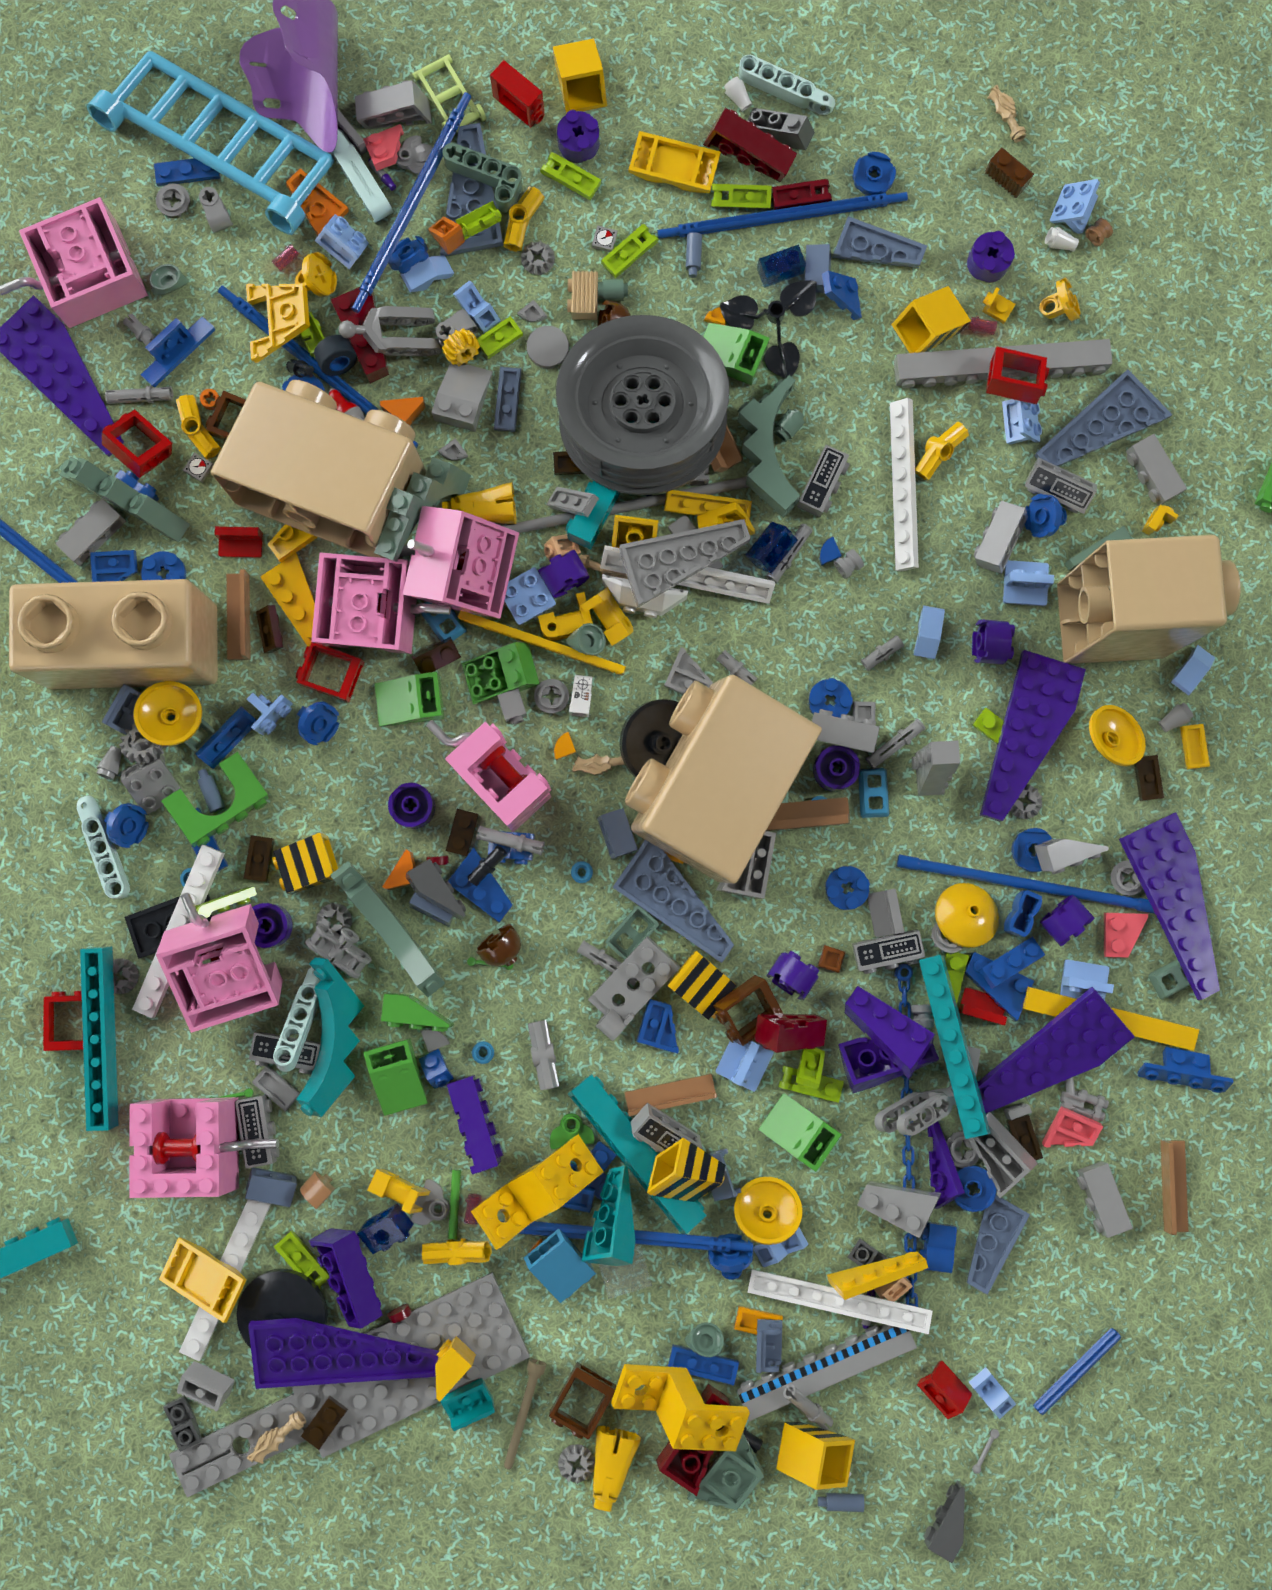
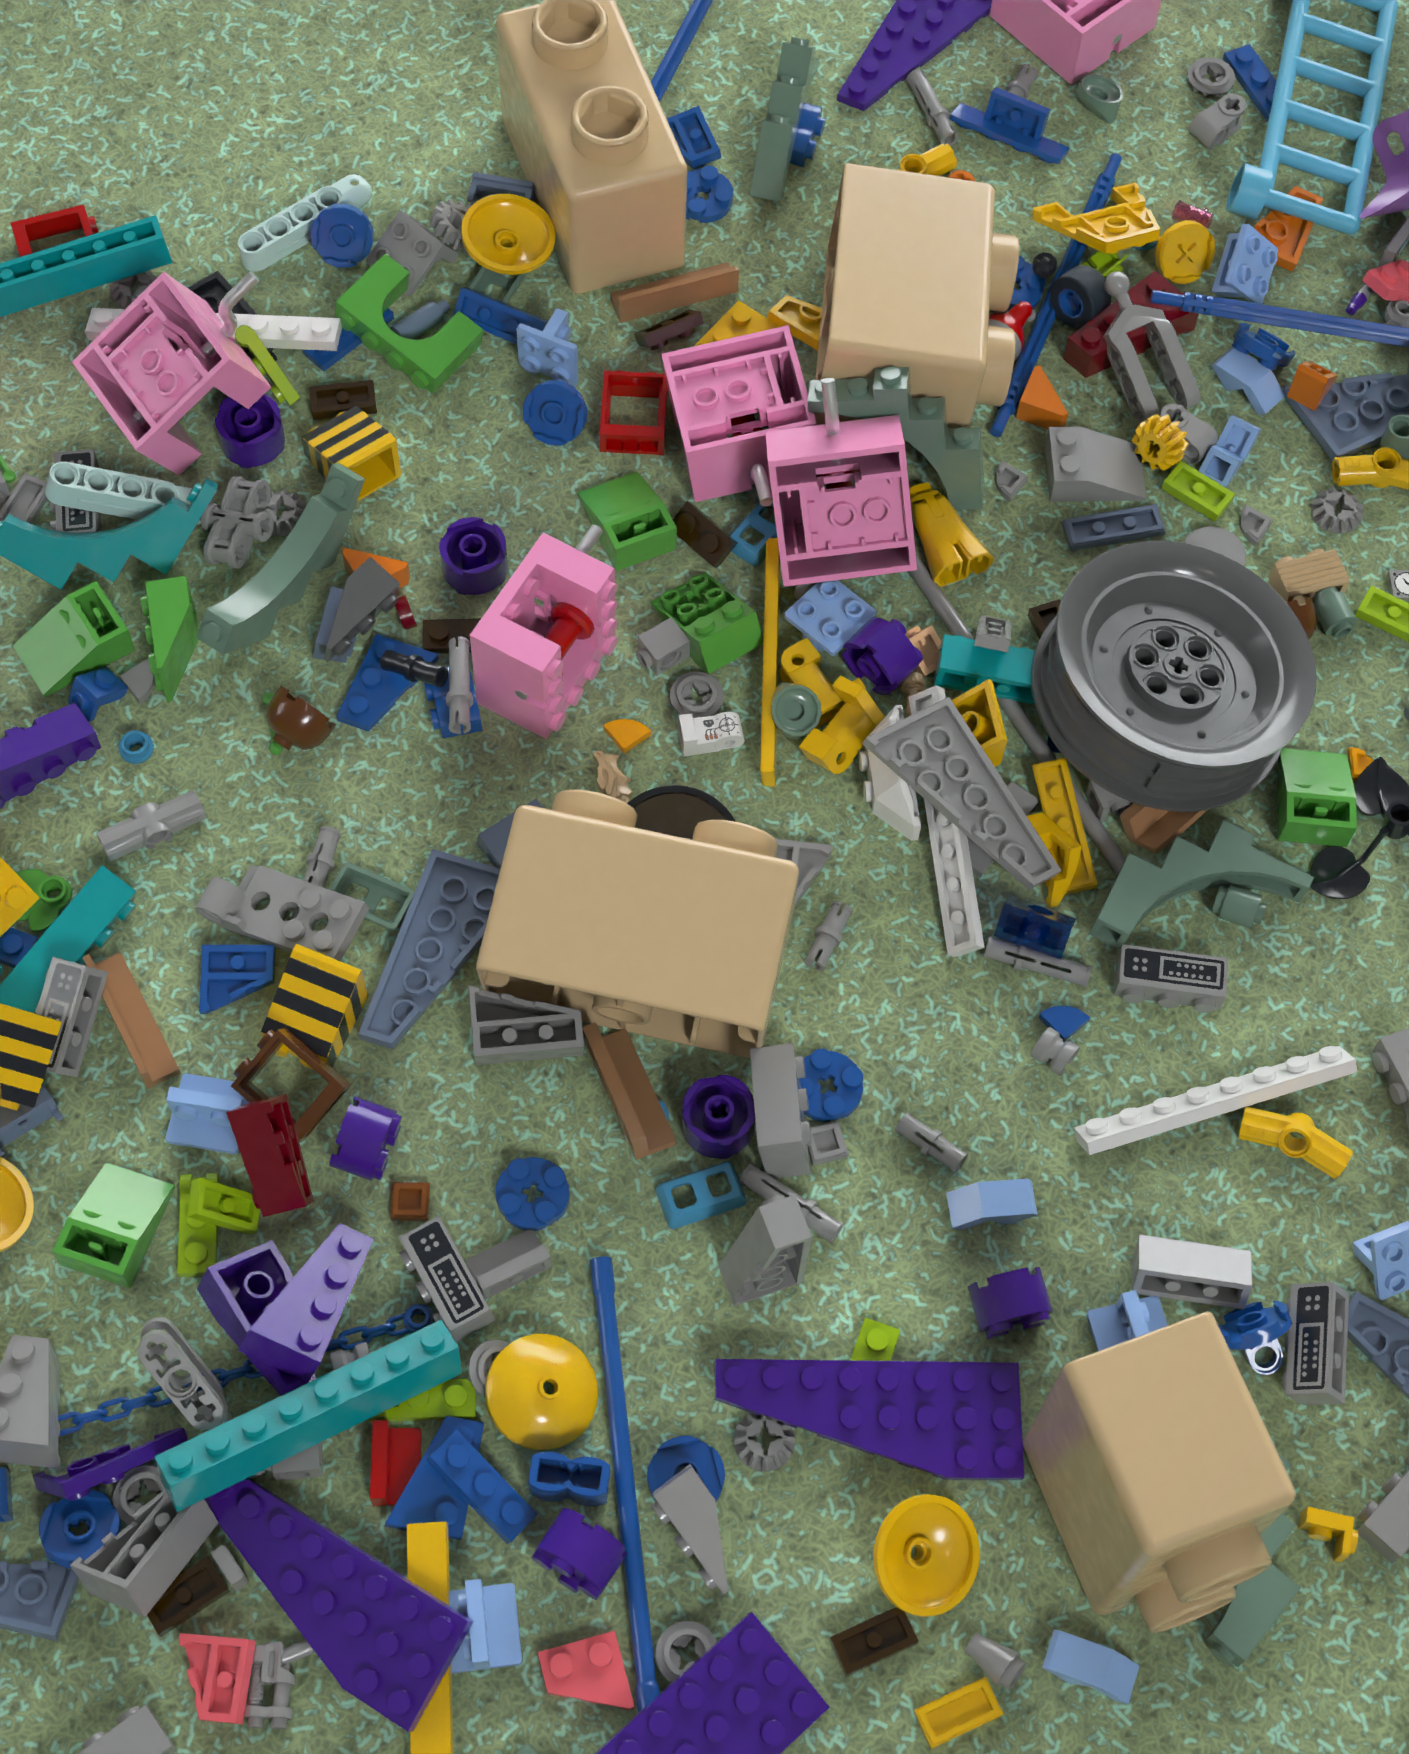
camera: 75 degrees right, 20 degrees down
light grey brick [55,498,126,566] -> none
light grey cone [96,746,122,780] -> none
red window [102,409,172,478] -> none
red panel [214,526,263,558] -> none
light aqua piece [331,129,393,223] -> none
lime hinge [455,201,502,240] -> none
dark azure plate [571,861,593,883] -> none

